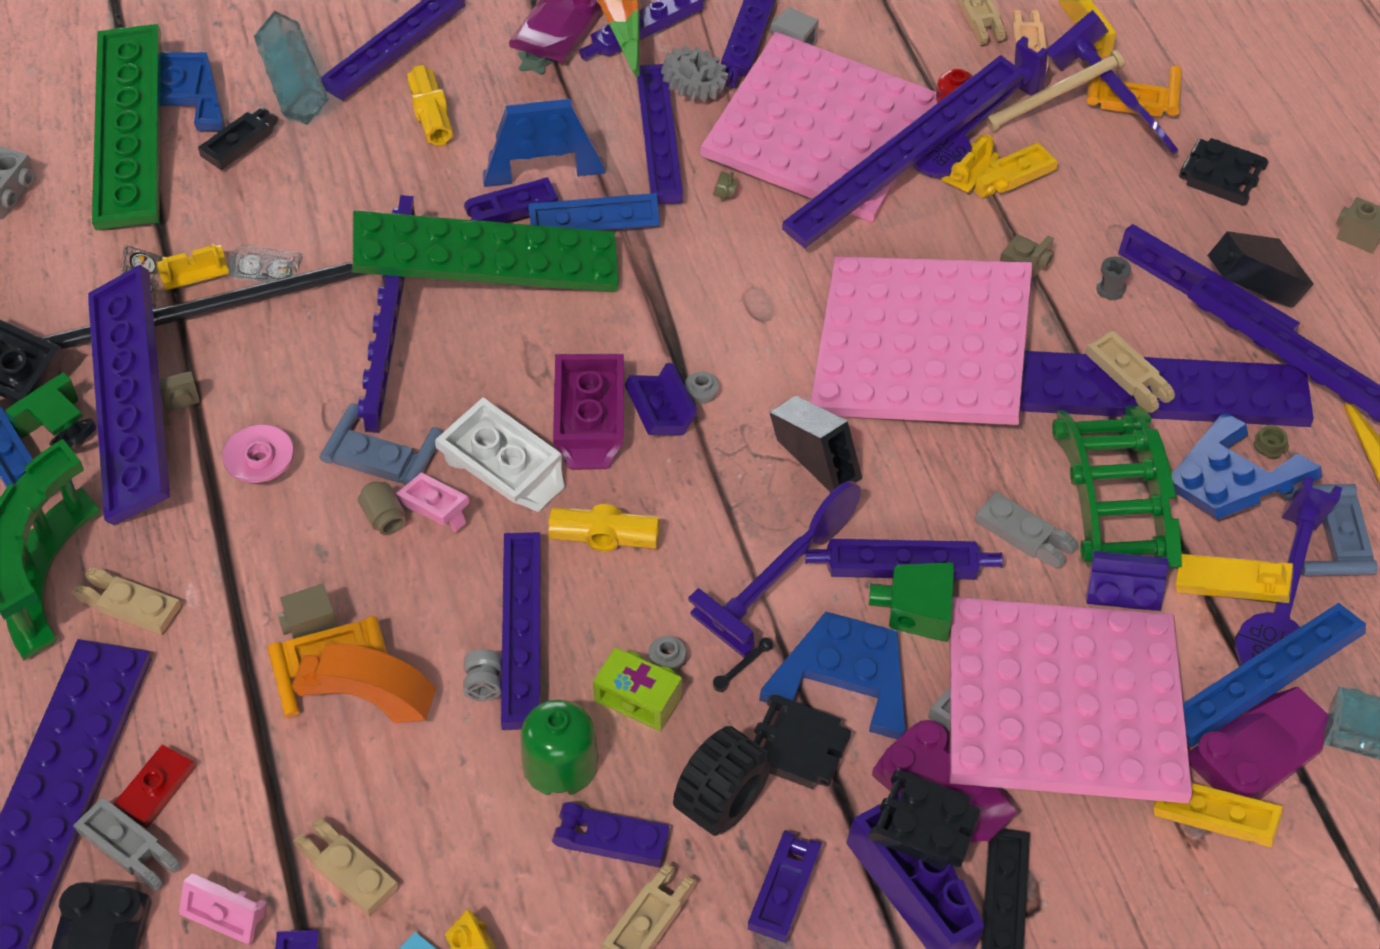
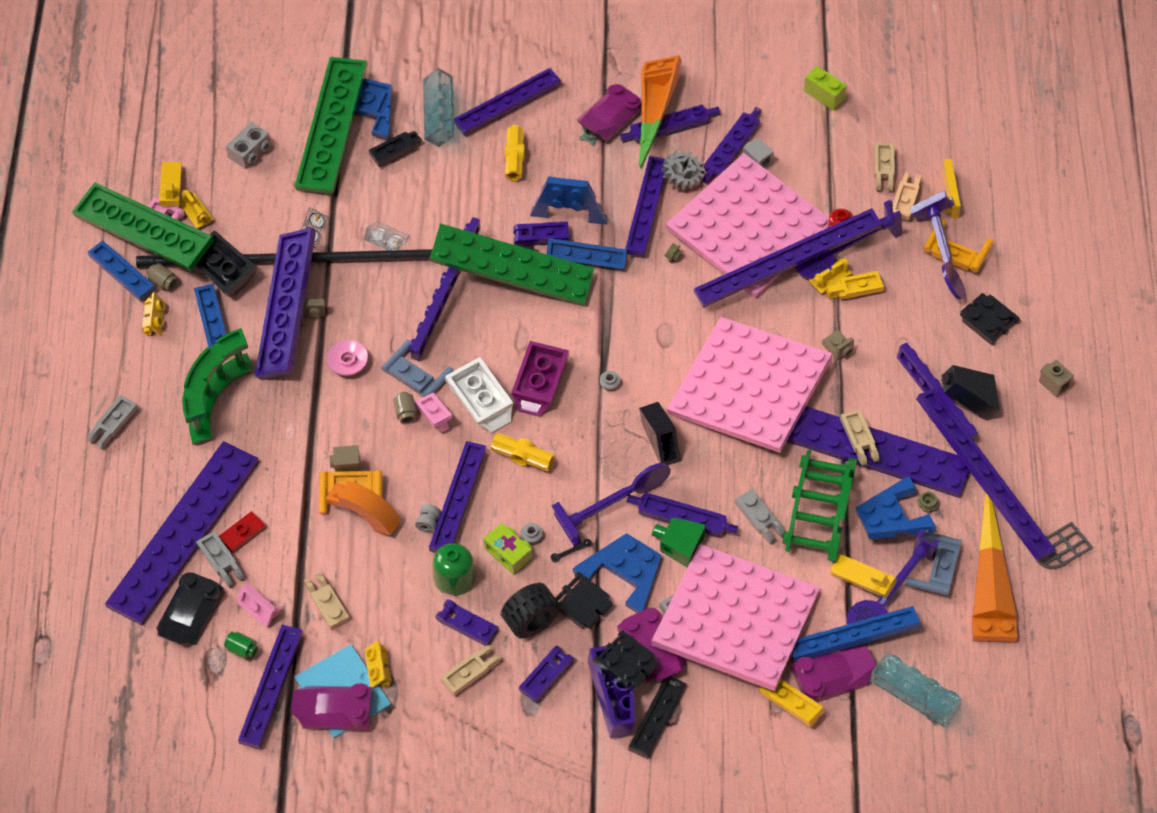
camera: 20 degrees right, 5 degrees up
green piece [5,372,97,447] -> none
tan hinge [72,567,181,635] -> none
yellow hinge [156,243,229,291] -> none
dark purple bracket [624,363,697,435] -> none
tan bar [985,50,1125,132] -> none
dark purple plate [1086,551,1169,611] -> none
dark grey bush [1096,257,1131,300] -> none

